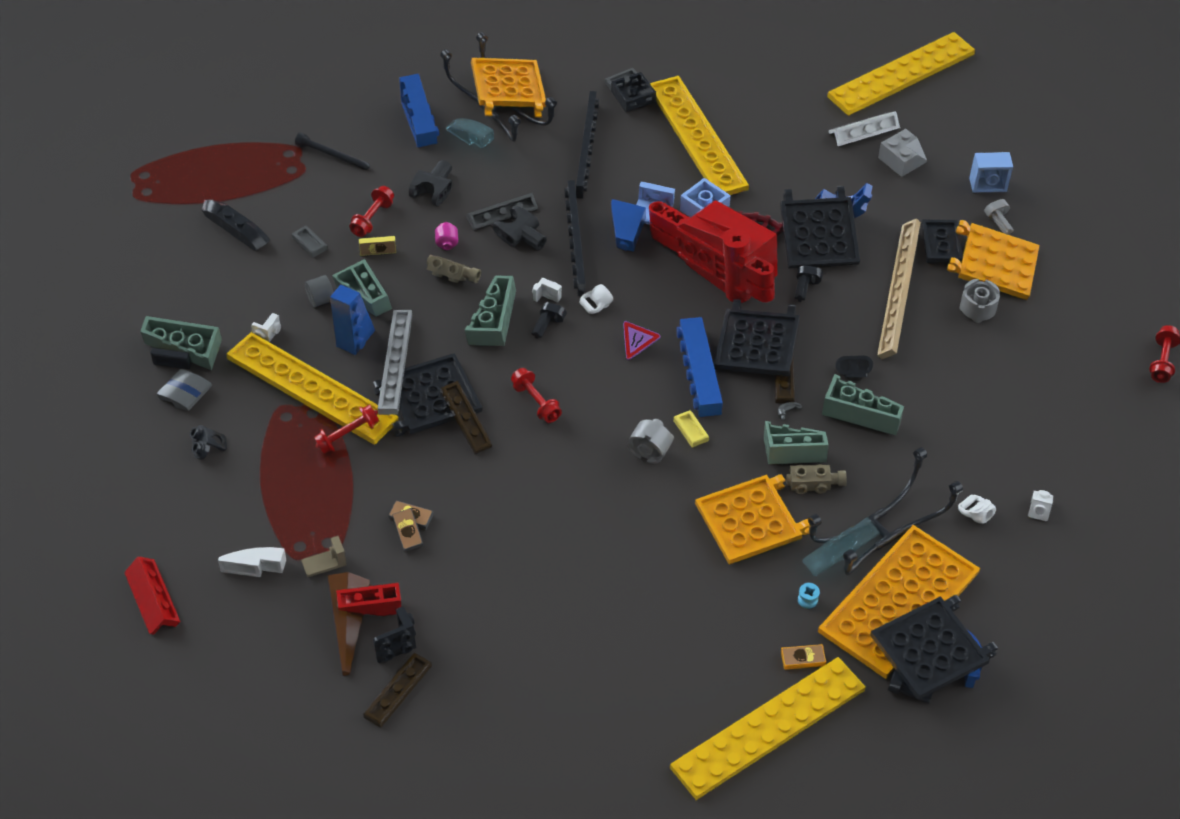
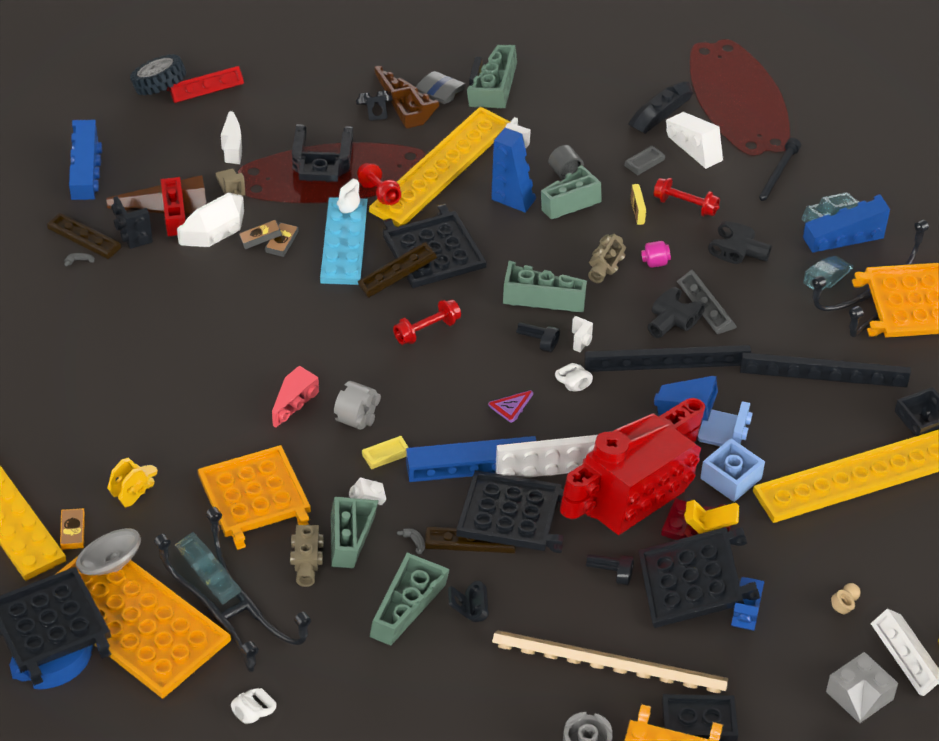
camera: 90 degrees right, 5 degrees down
light grey plate [378,310,413,415] -> none
medium azure wheel [798,583,820,609] -> none
none -> dark grey piece [64,253,95,266]
none -> blue wedge [69,120,102,200]
none -> light grey dish [76,528,141,576]
none -> yellow hinge [107,458,158,507]
none -> black wheel [130,54,186,95]
none -> white wedge [177,193,244,247]
none -> coral slope [272,366,319,427]
none -> black plate [292,124,353,182]
none -> medium azure plate [320,197,368,285]
none -> white piece [336,179,360,213]
none -> white bracket [349,478,386,505]
none -> reddish brown wedge [375,66,439,129]
none -> white plate [495,435,598,478]
none -> white wedge [666,112,723,169]
none -> yellow bracket [684,500,739,534]
none -> clear light blue slope [801,192,859,223]
none -> tan plate [831,583,861,614]

